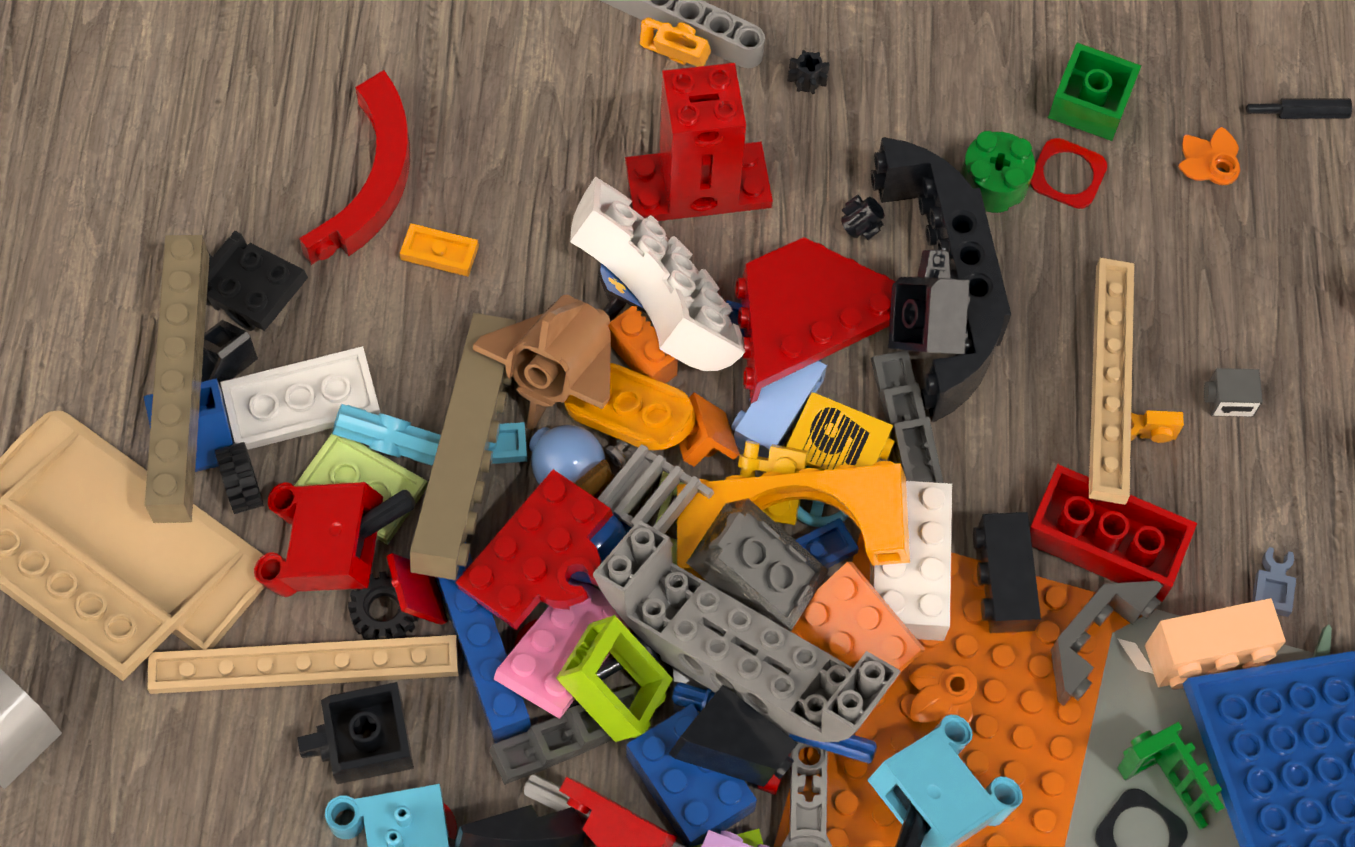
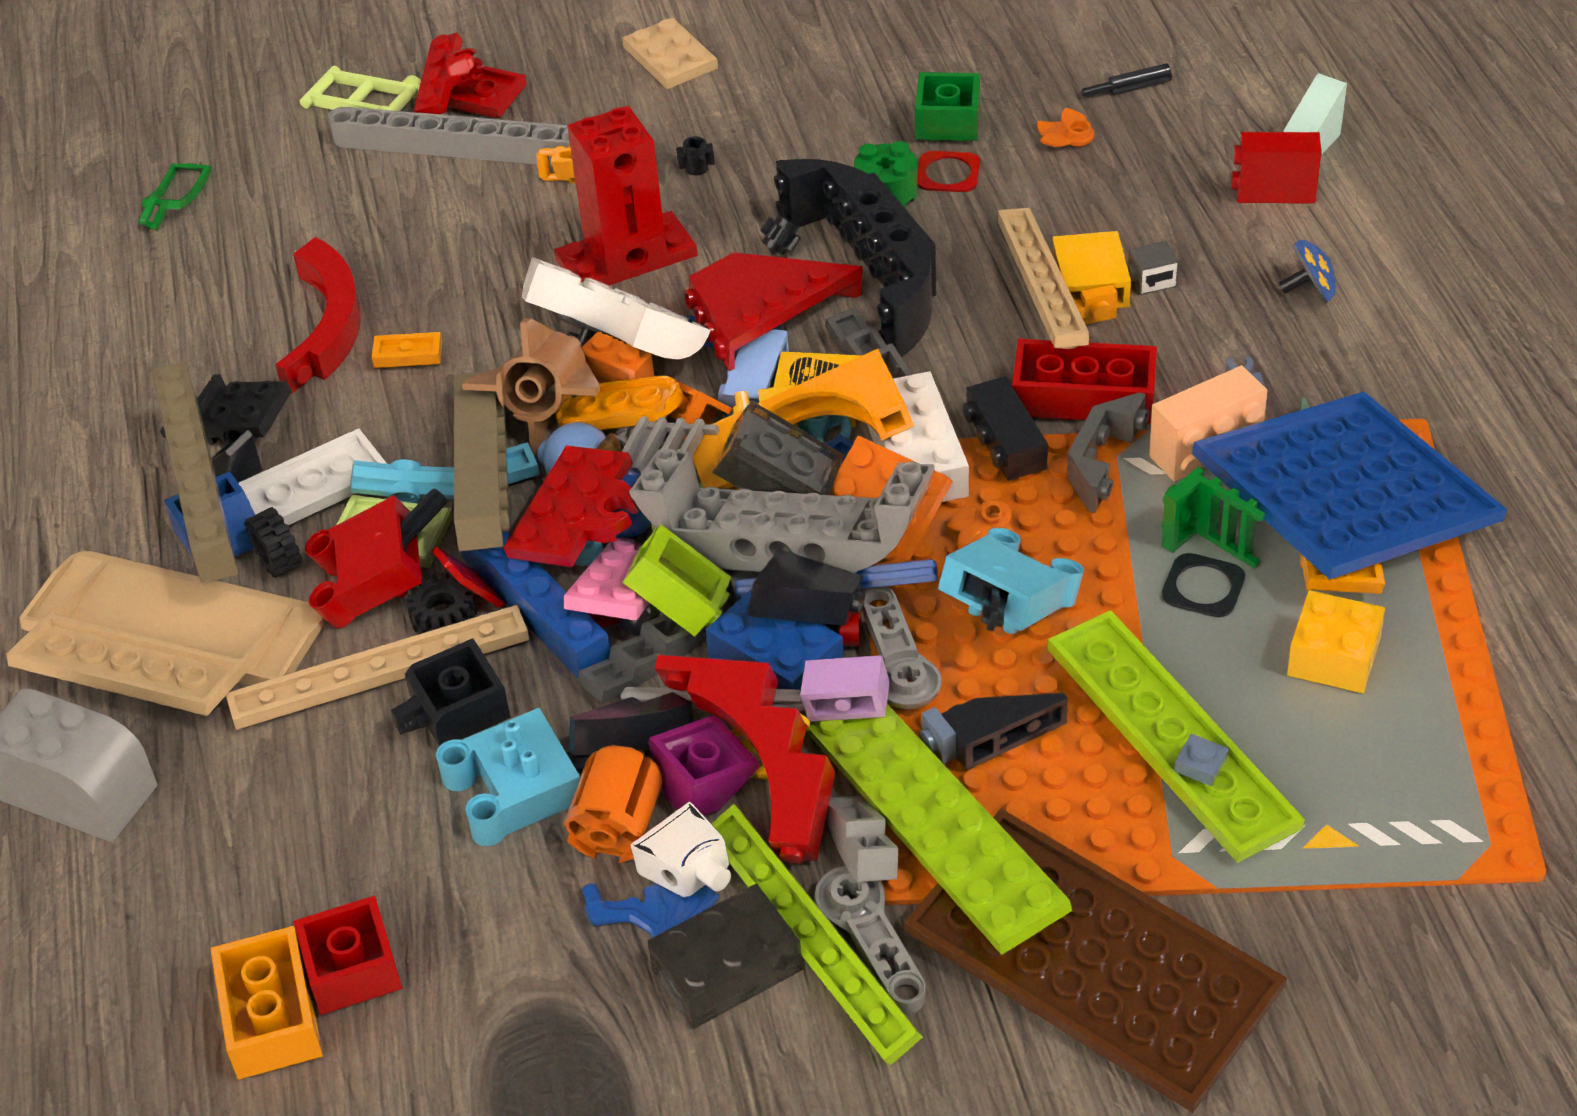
camera: 10 degrees left, 20 degrees down
black hinge [888,250,970,354] -> none
none -> yellow brick [1052,231,1131,308]

